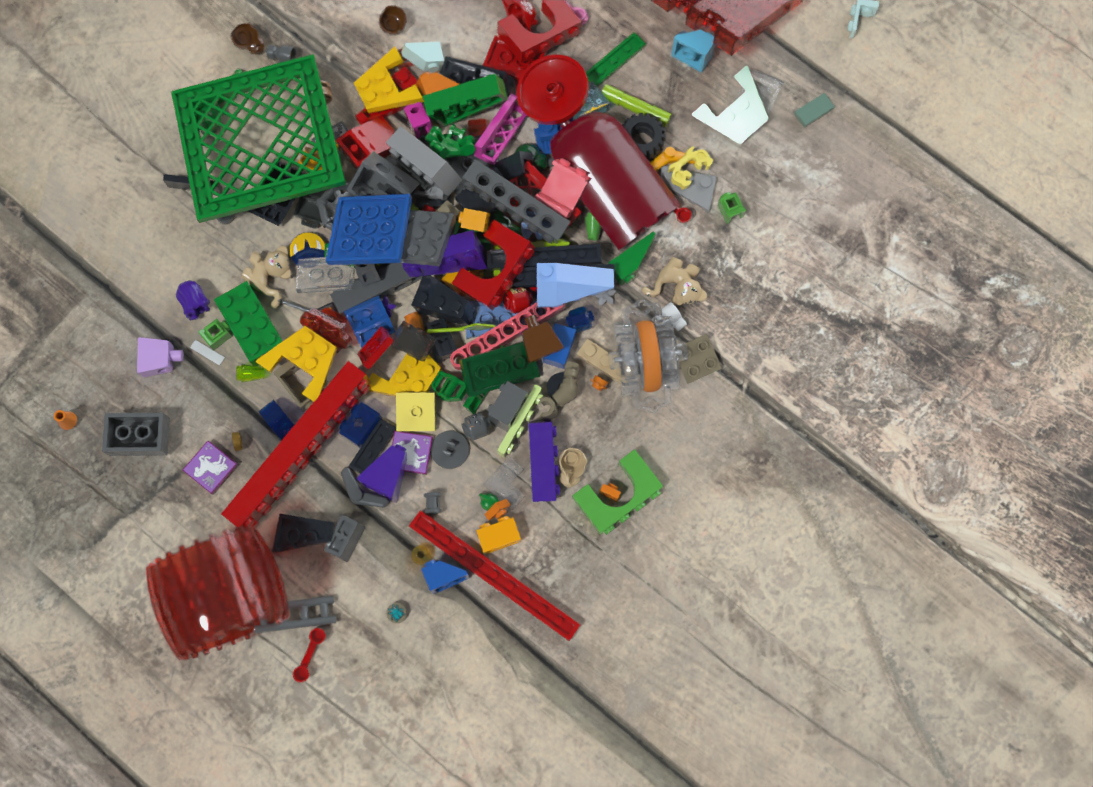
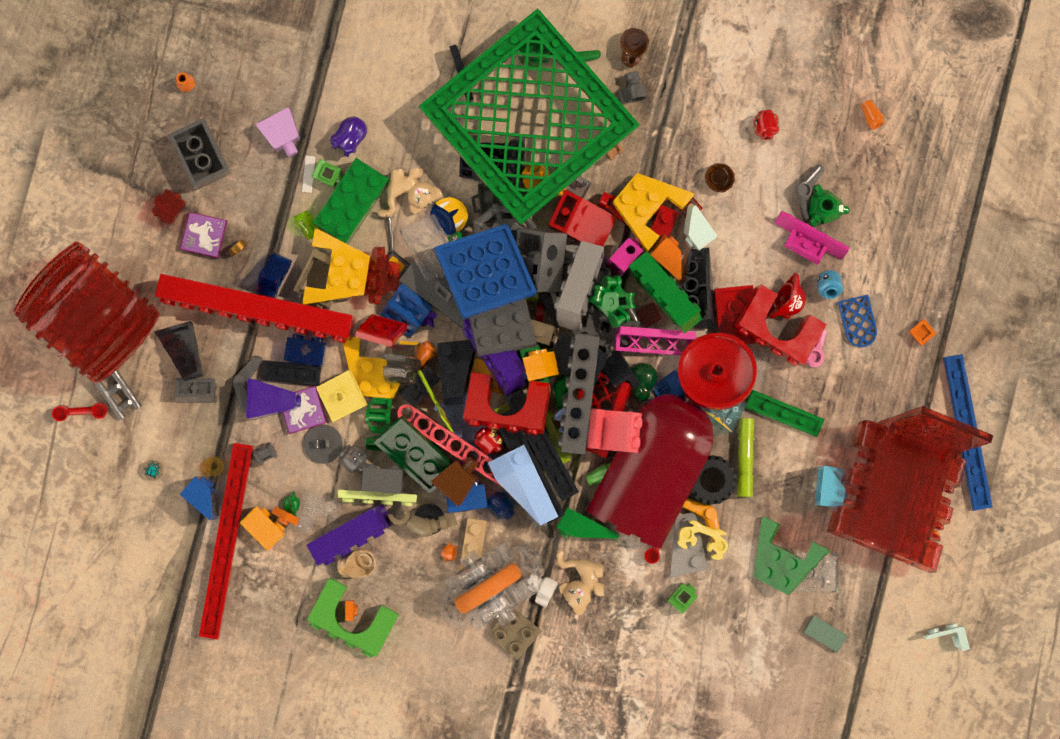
camera: 60 degrees right, 10 degrees up
none -> clear red head [151,189,187,225]

